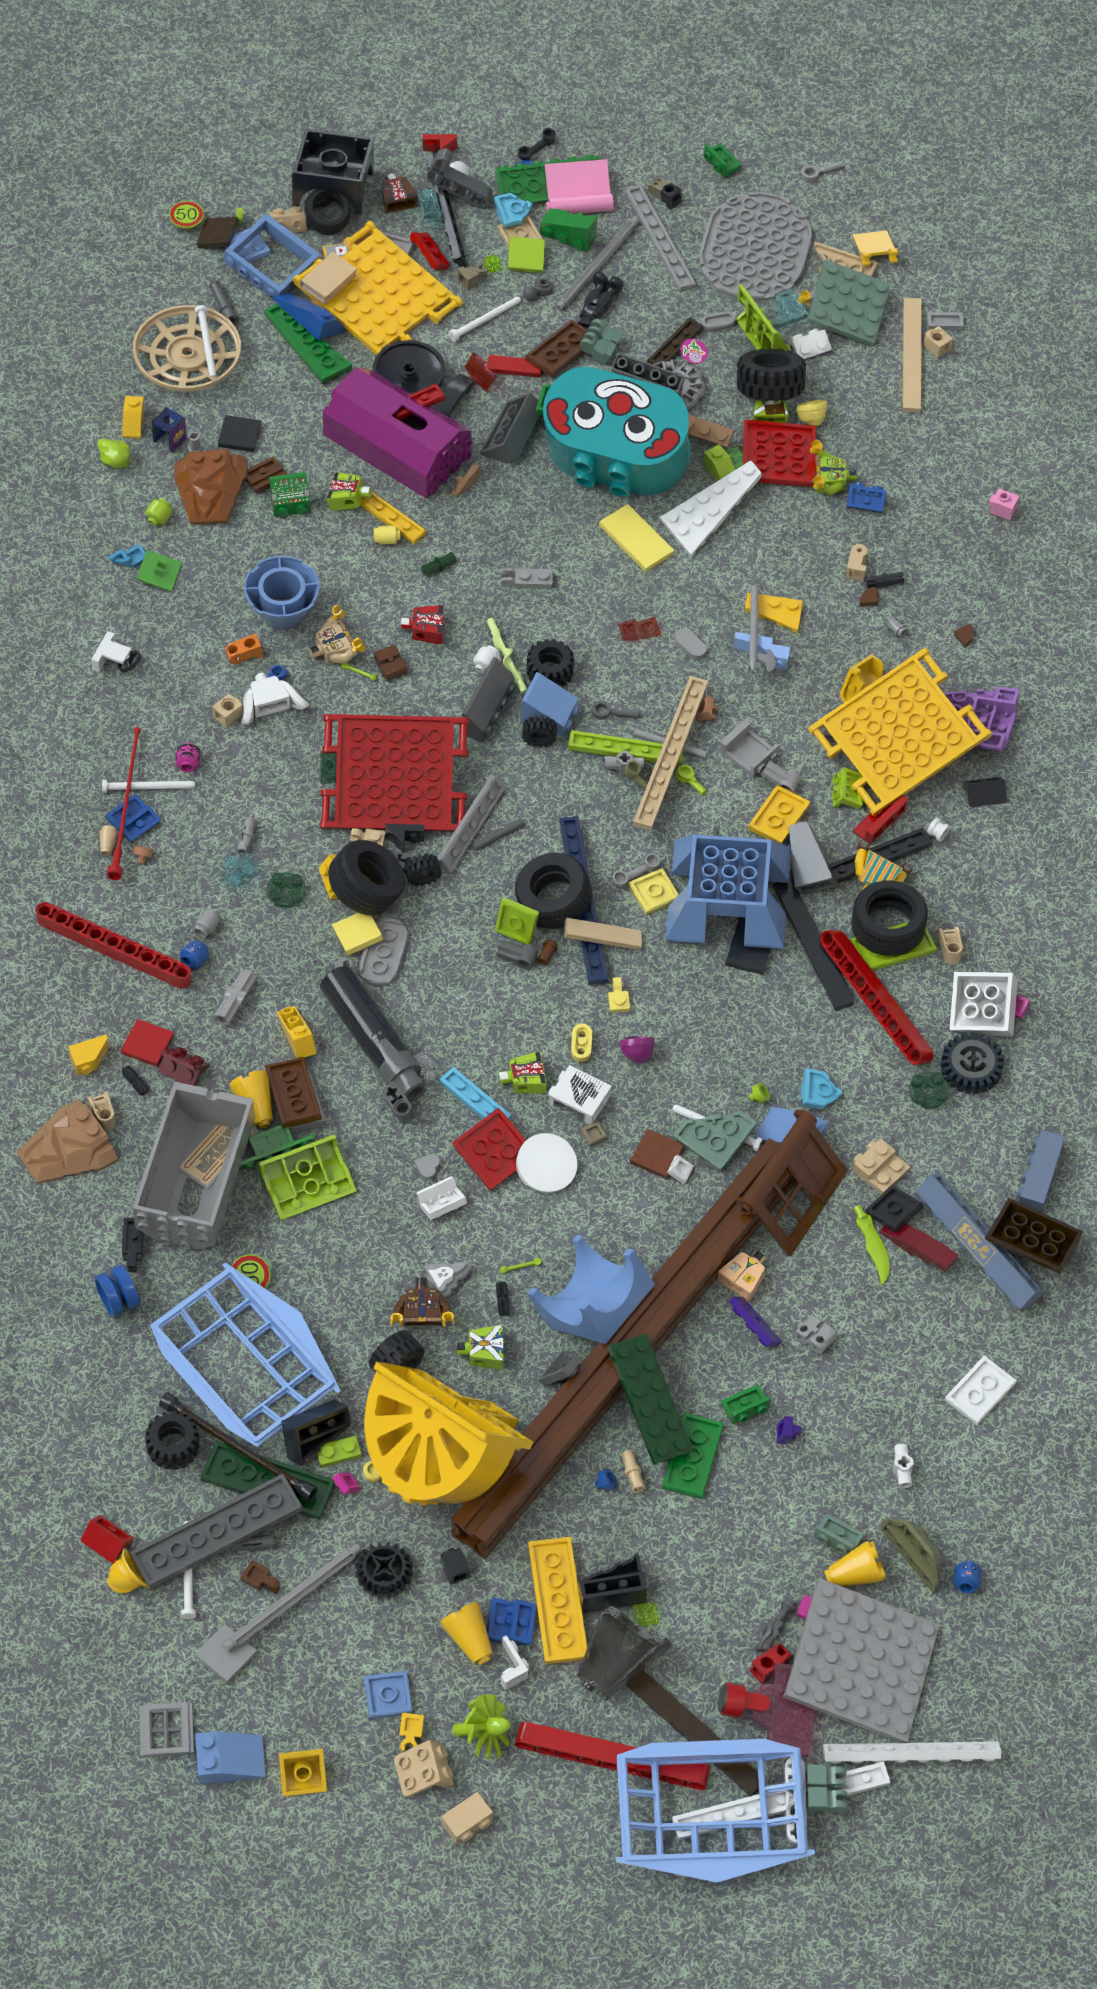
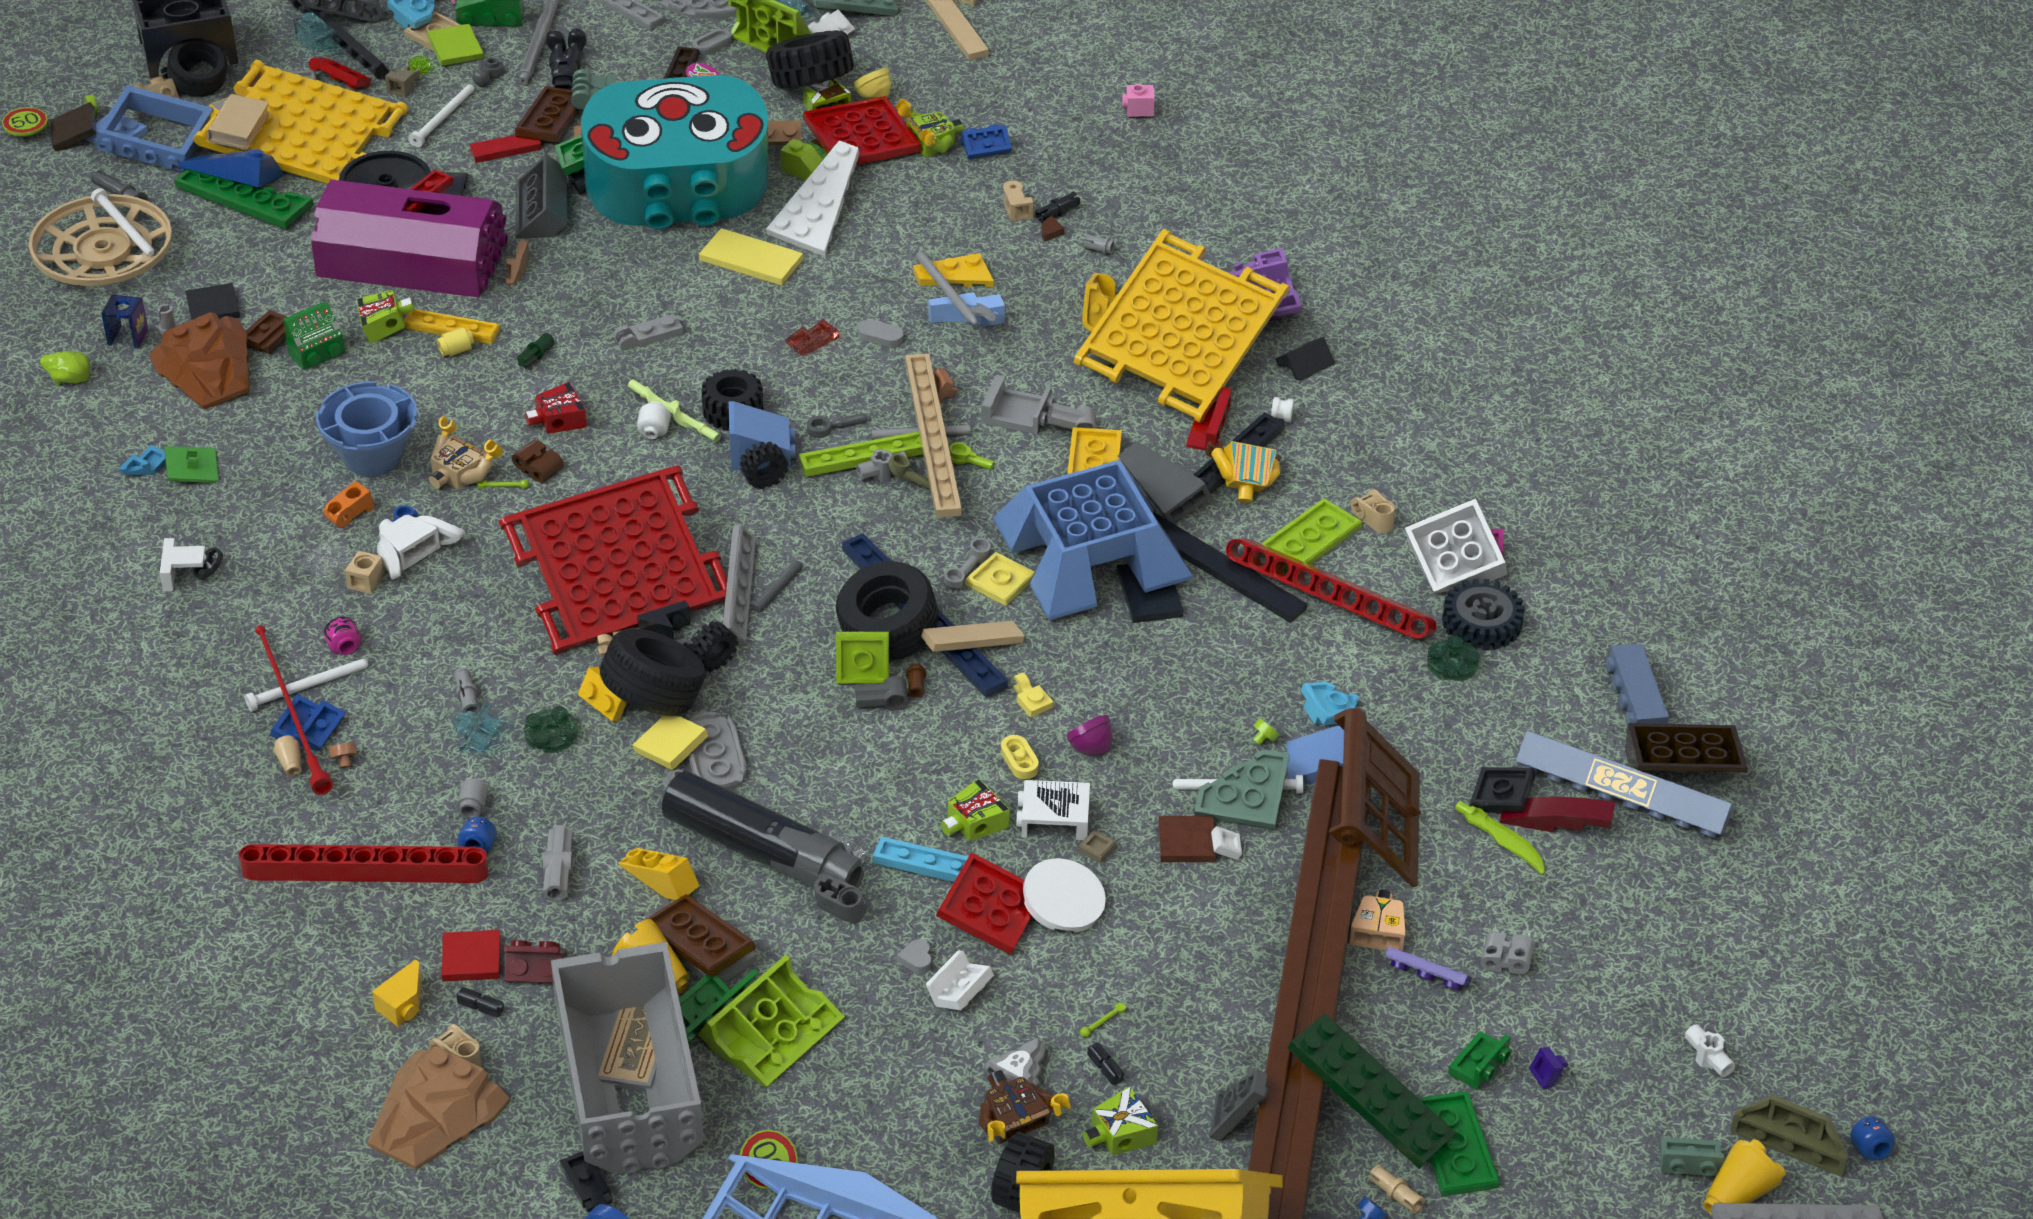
camera: 25 degrees left, 15 degrees down
yellow slope [122,396,145,439] -> none
lime head [145,498,173,526] -> none
clear green slope [320,745,337,783] -> none
reddish brown torso [382,174,418,214] -> none
dark grey slope [462,657,516,743] -> none
clear red slope [465,352,497,391] -> none
medium blue piece [527,1235,655,1344] -> none
lime bracket [832,767,863,809] -> none
black tyre [851,880,928,956] -> none
tan plate [852,1138,910,1195] -> none
white tile [945,1356,1017,1425] -> none
reddish brown tile [954,624,973,648] -> none

